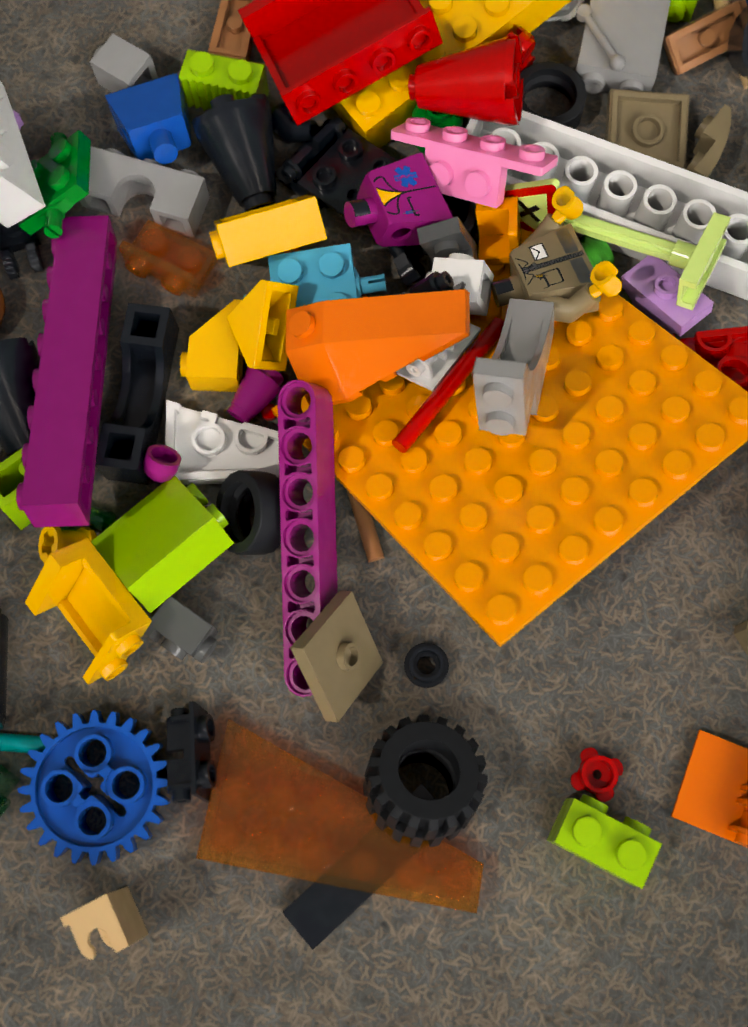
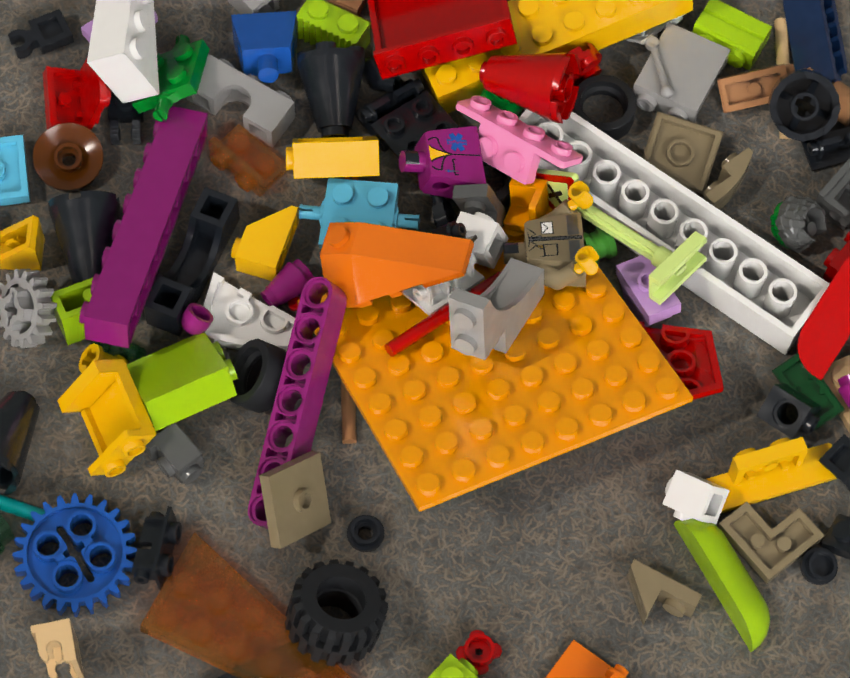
camera: 10 degrees right, 10 degrees down
yellow slope [227,279,299,371] -> none

